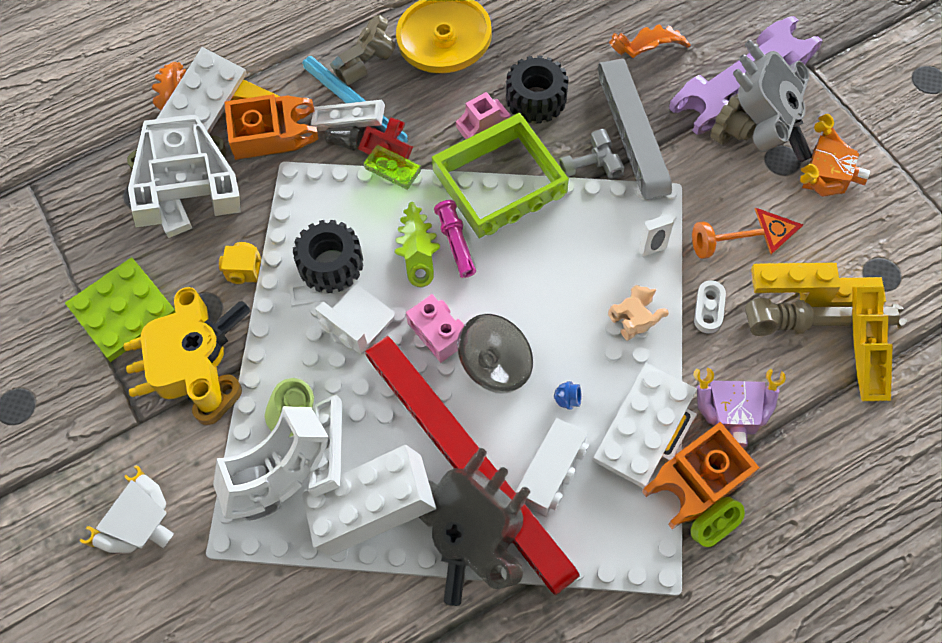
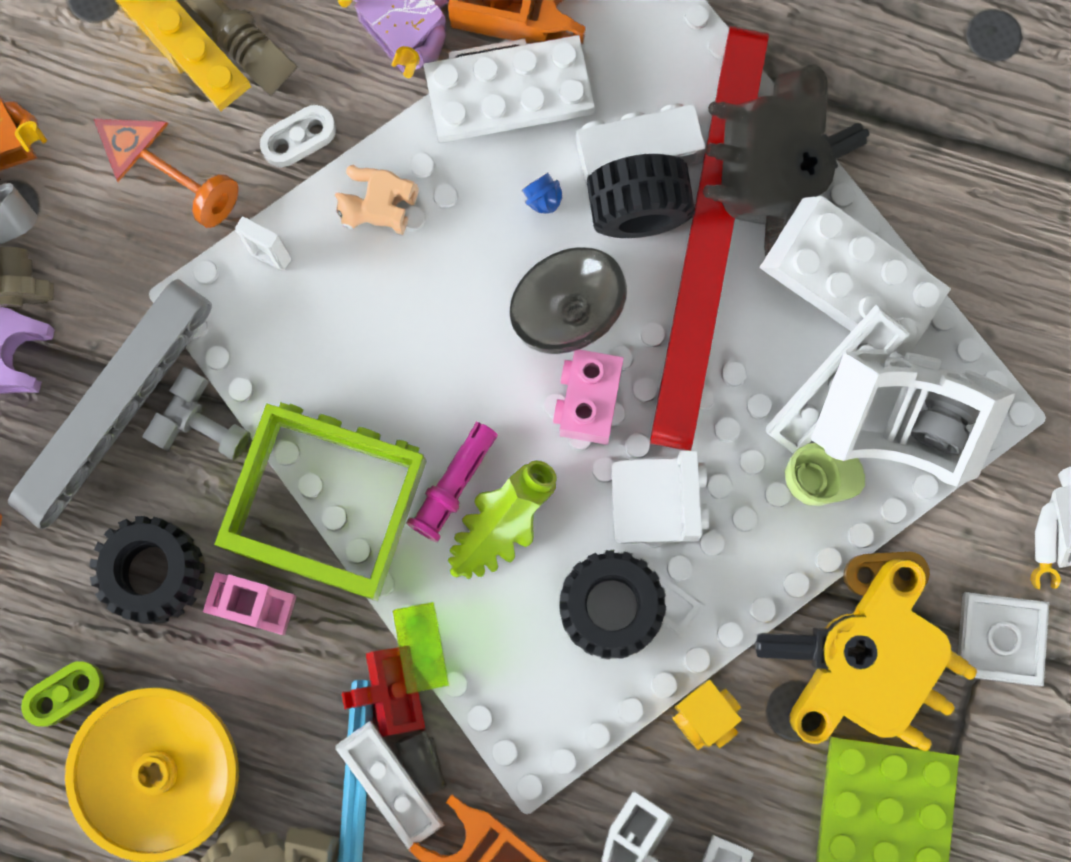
camera: 130 degrees left, 15 degrees up
none -> lime plate [21,661,104,727]
none -> black tyre [587,154,695,238]
none -> white tile [956,592,1050,687]

